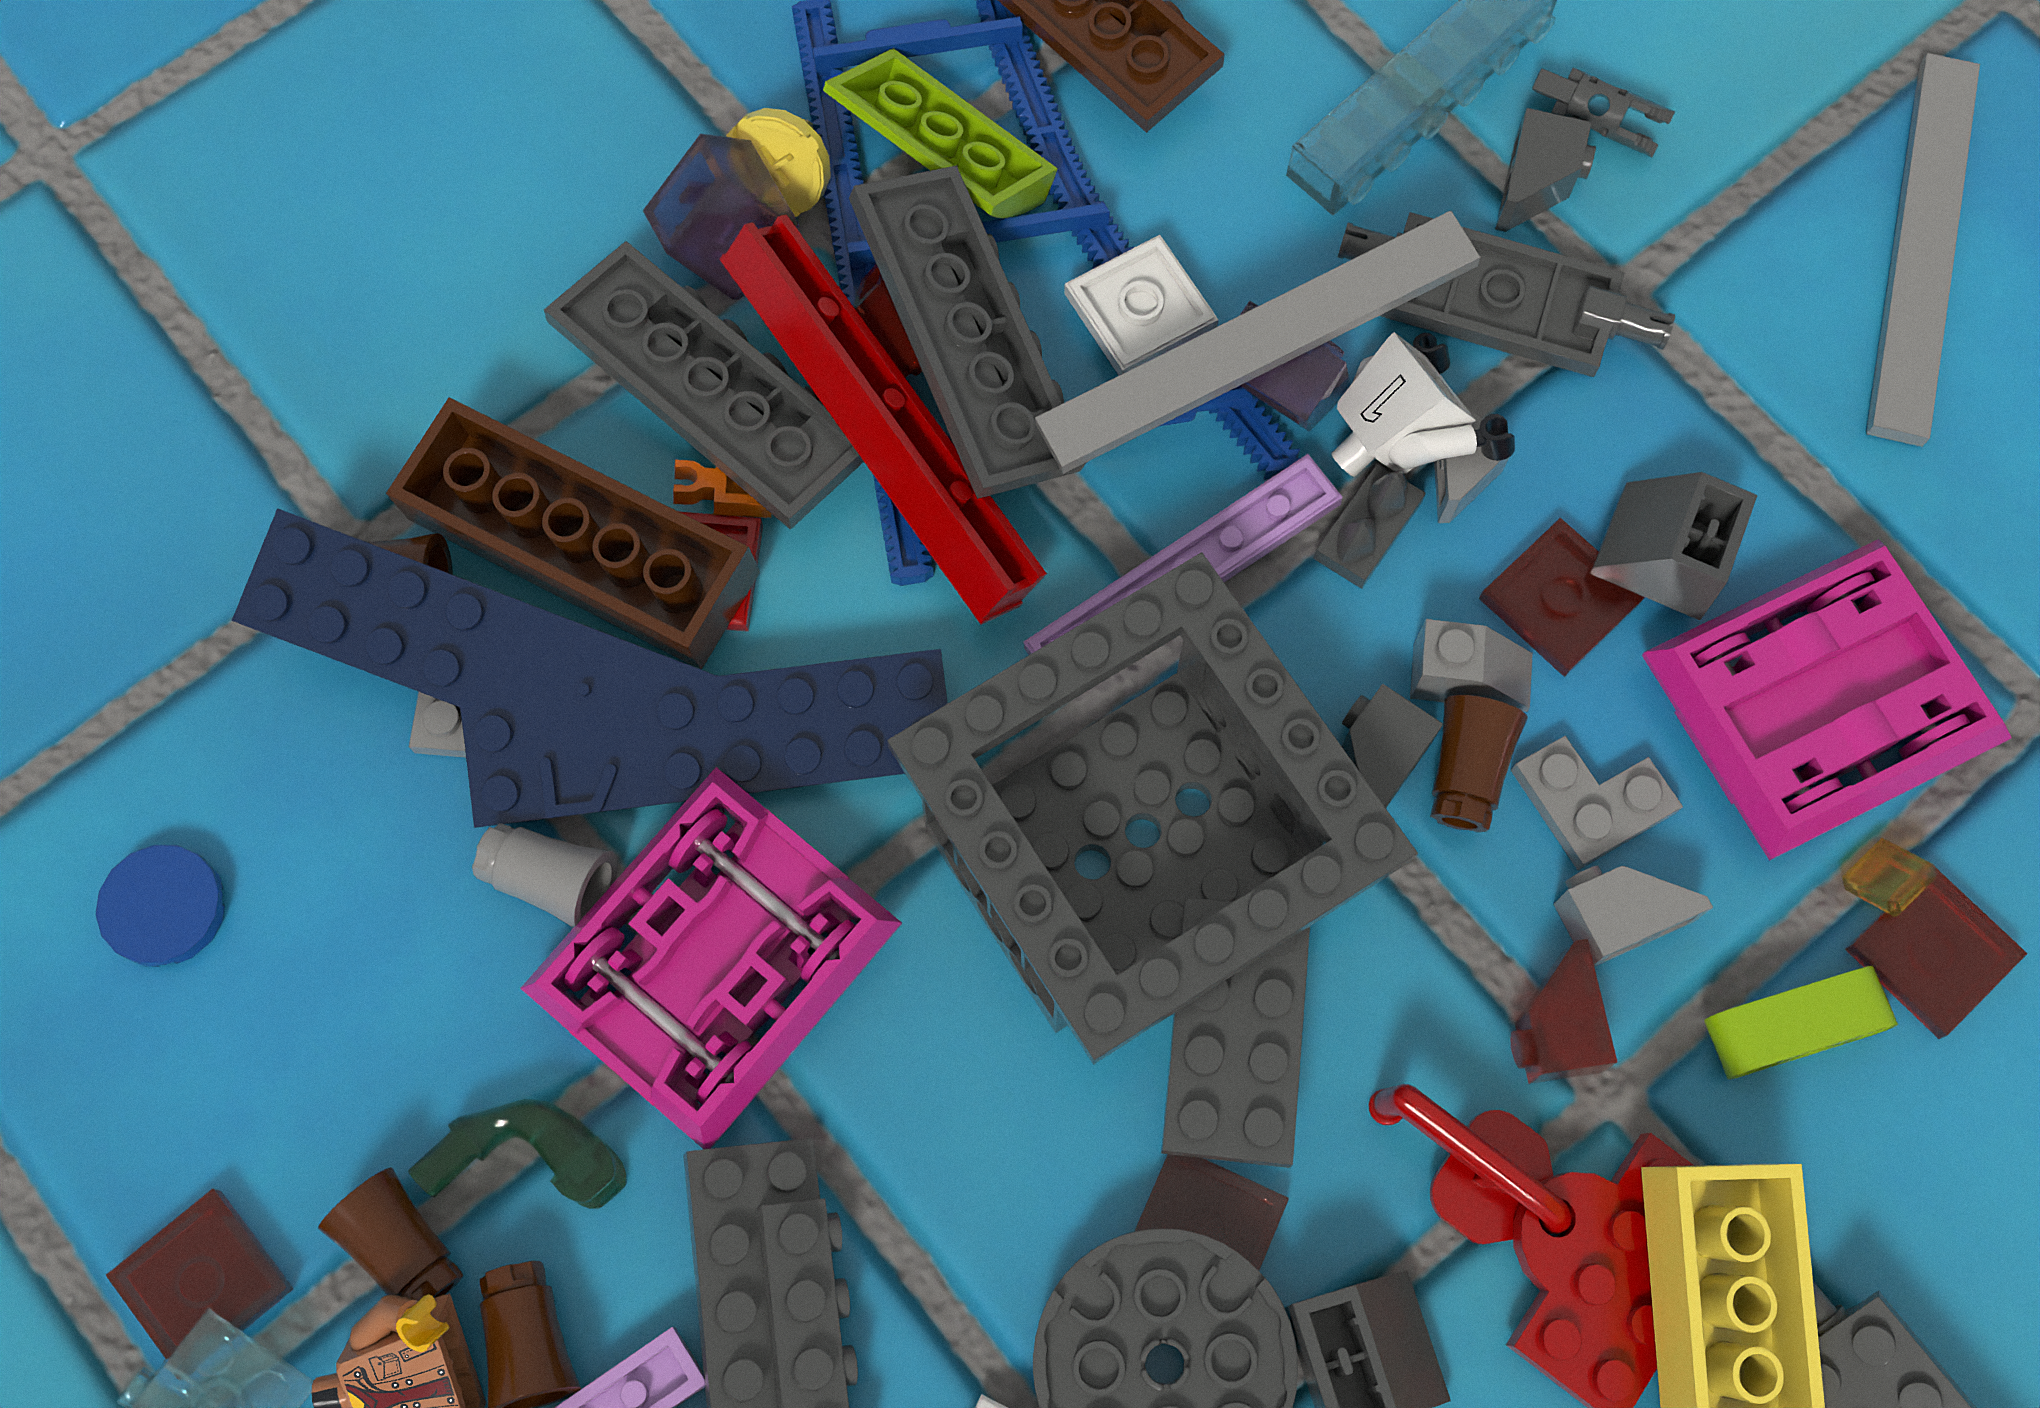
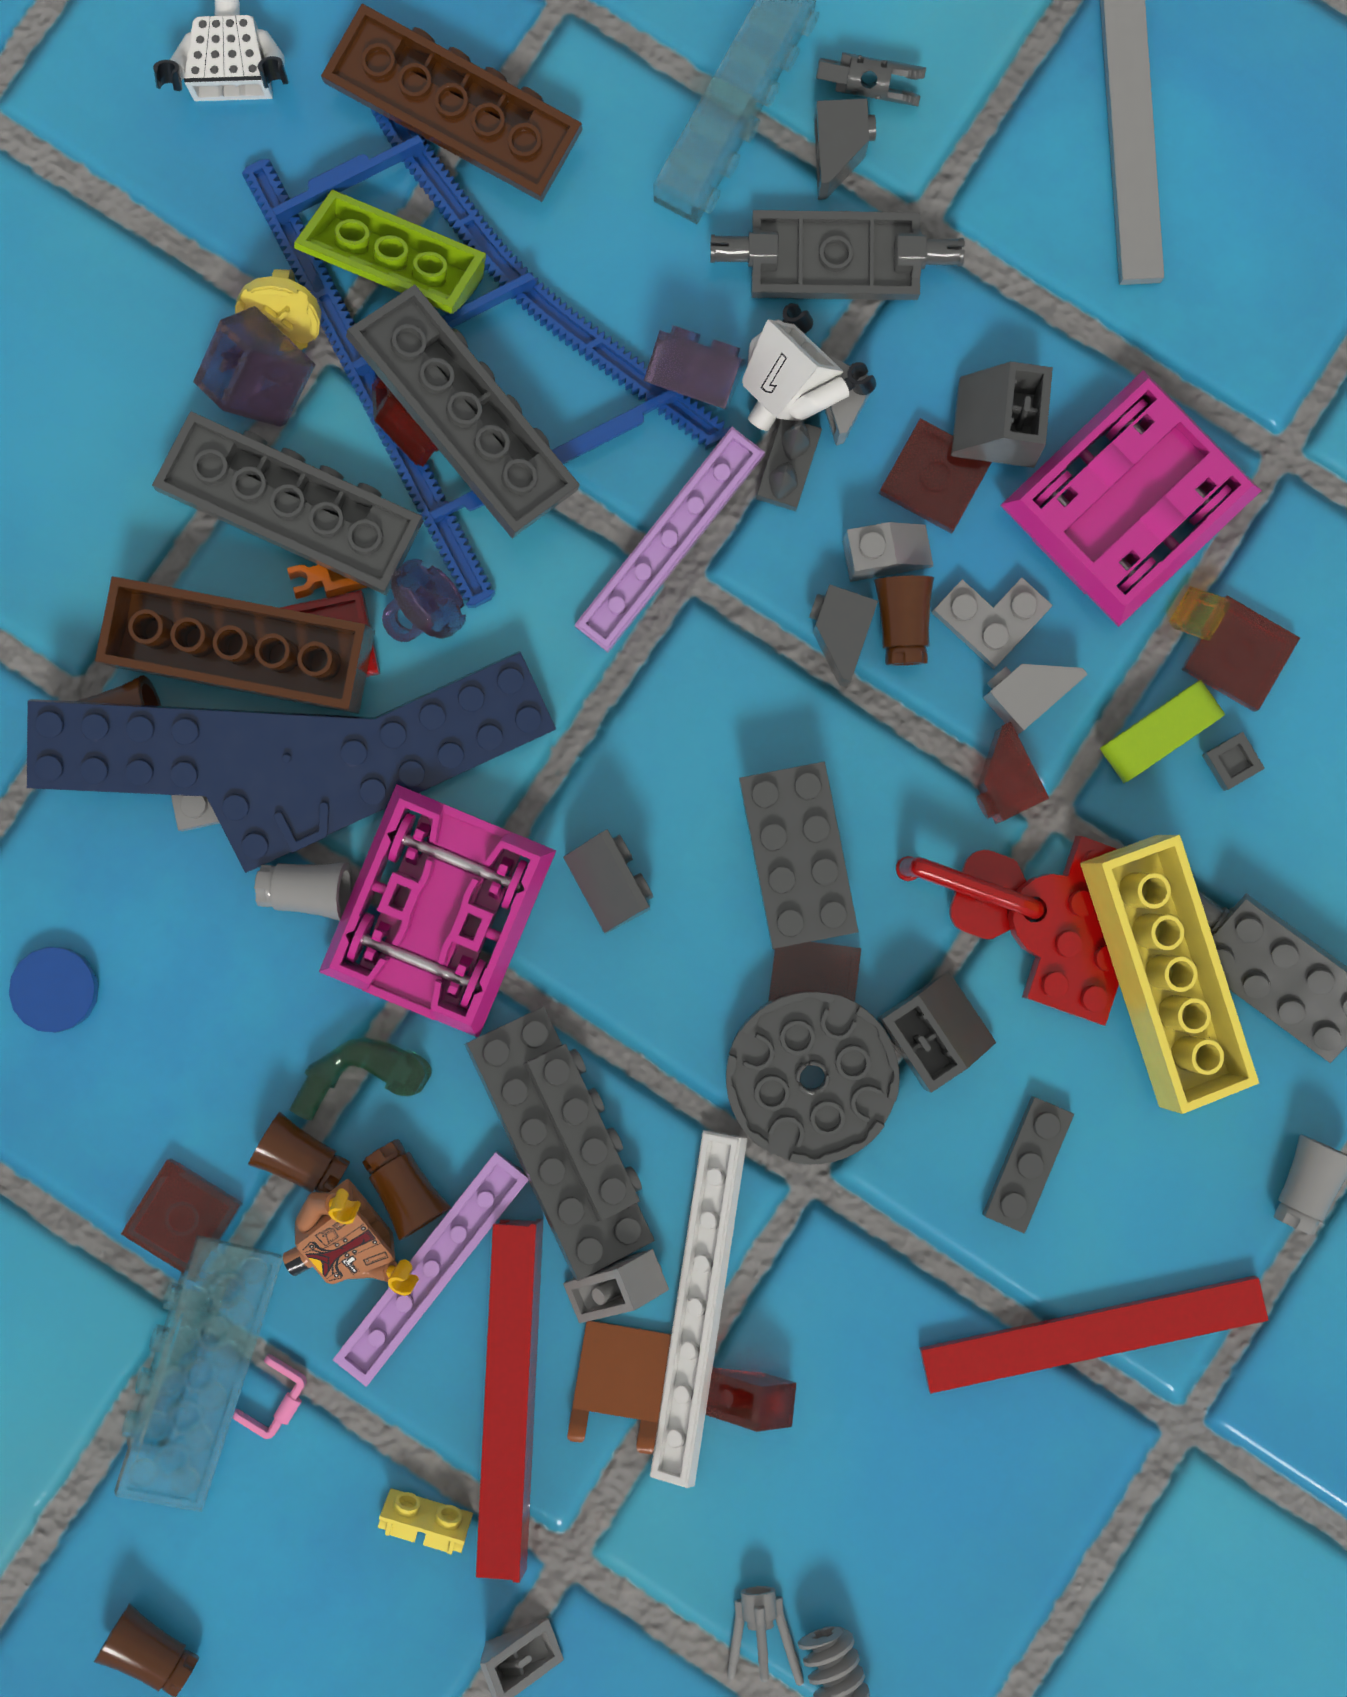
camera: 20 degrees left, 15 degrees up
red tile [719,214,1047,625] -> none
dark grey plate [887,552,1418,1065] -> none
light grey tile [1035,210,1481,474] -> none
white tile [1064,235,1219,375] -> none
none -> tile [382,559,466,642]
none -> dark grey slope [563,829,654,934]
none -> dark grey plate [1202,732,1265,791]

